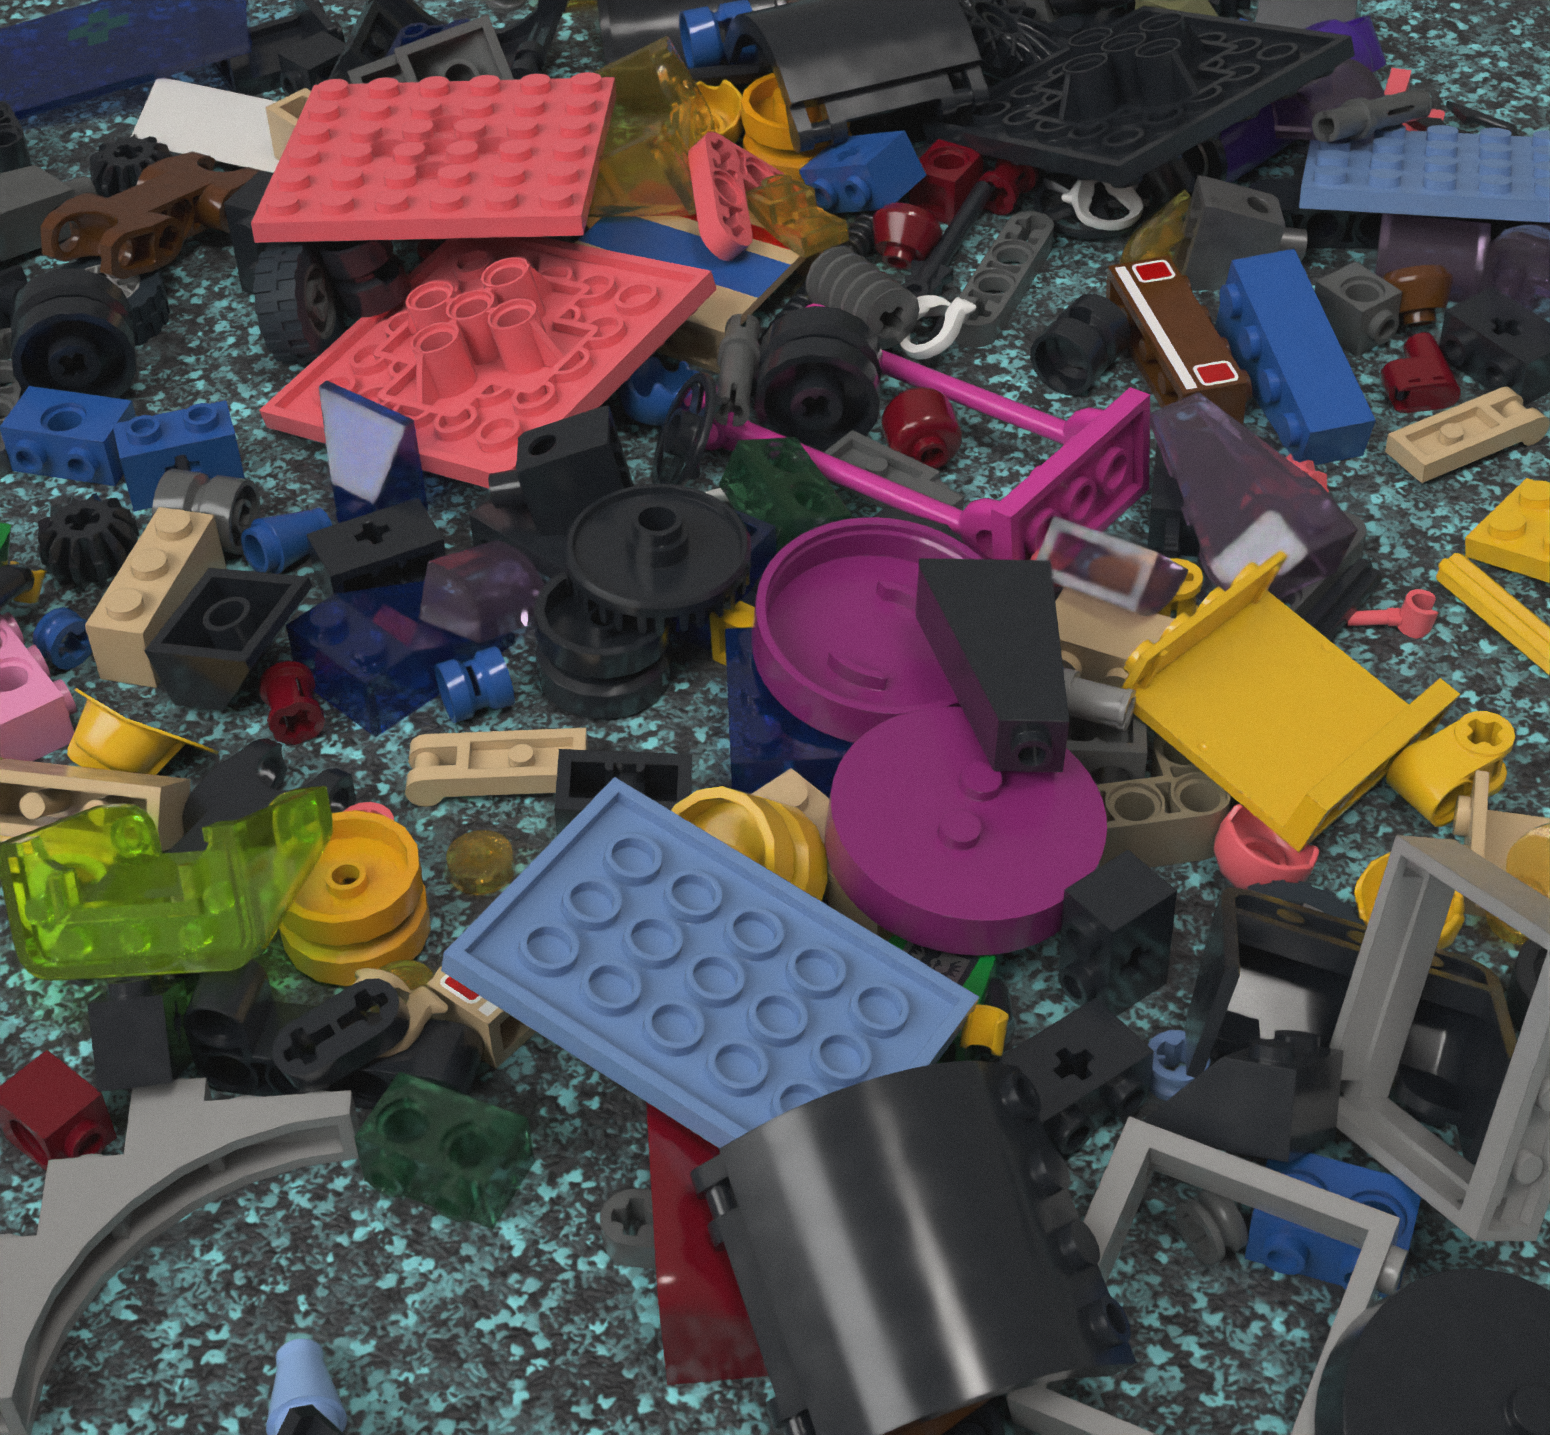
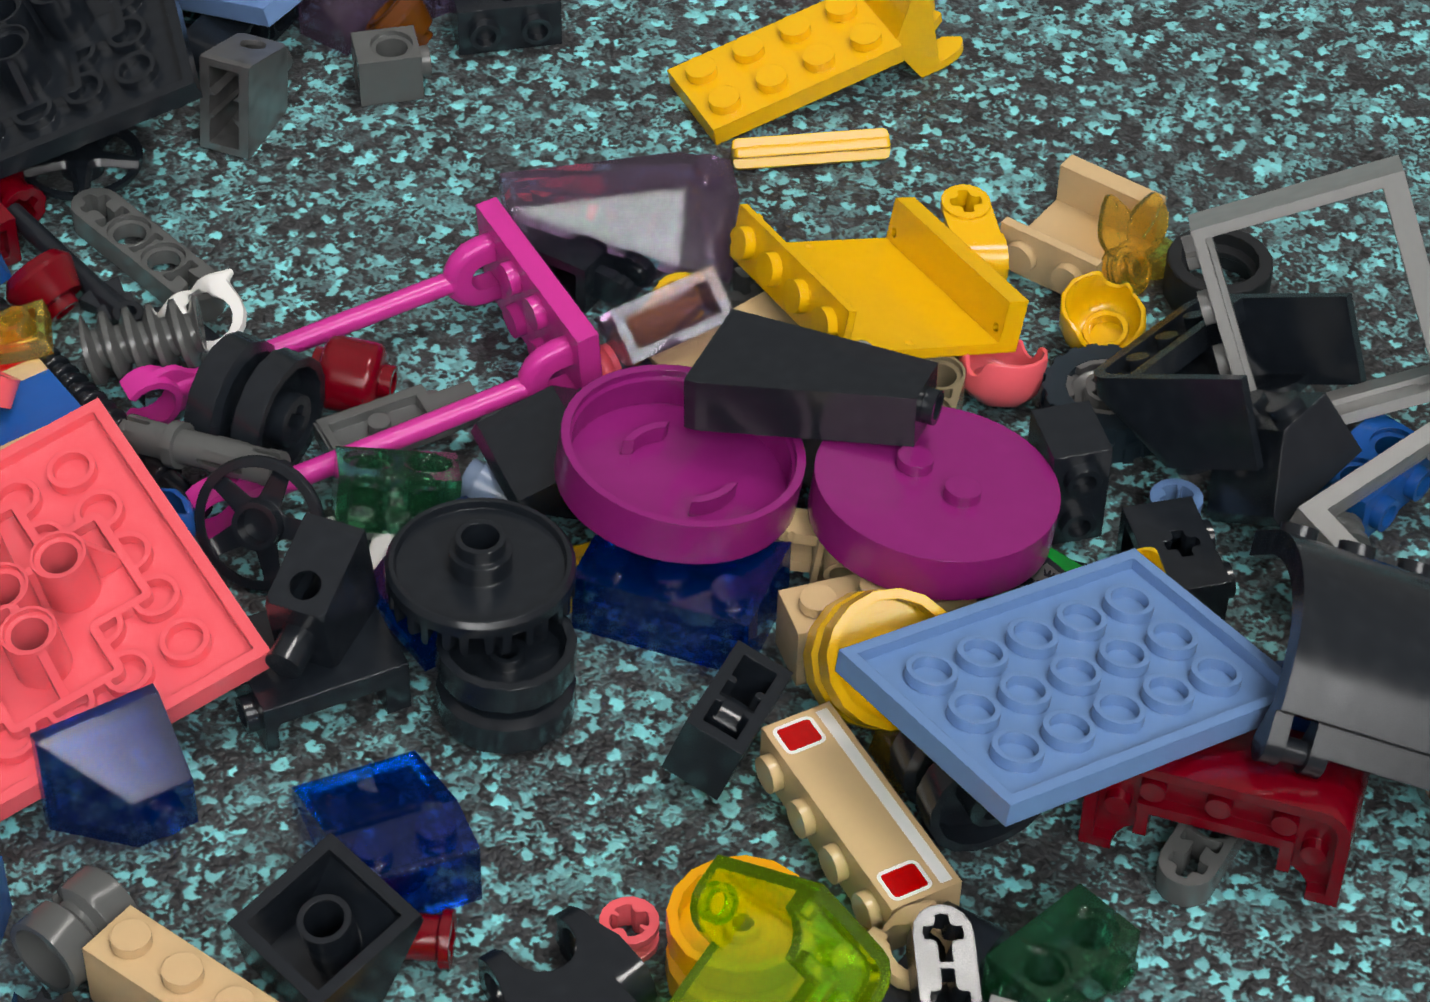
camera: 70 degrees left, 0 degrees up
blue cone [241,508,332,574] -> none
black brick [306,498,450,621] -> none
tan plate [405,728,588,807] -> none
clear purple brick [419,540,544,643] -> none
blue wheel [435,646,515,724] -> none
clear yellow tile [446,830,515,895] -> none
black wheel [1030,294,1131,395] -> none
white piece [1061,179,1143,230] -> none
reddish brown brick [1106,255,1252,436] -> none
clear yellow slope [1120,190,1191,264] -> none
blue wedge [1214,249,1376,465] -> none
coral hand [1347,589,1438,639] -> none
dark red piece [1380,332,1461,413] -> none
tan plate [1385,387,1550,483] -> none

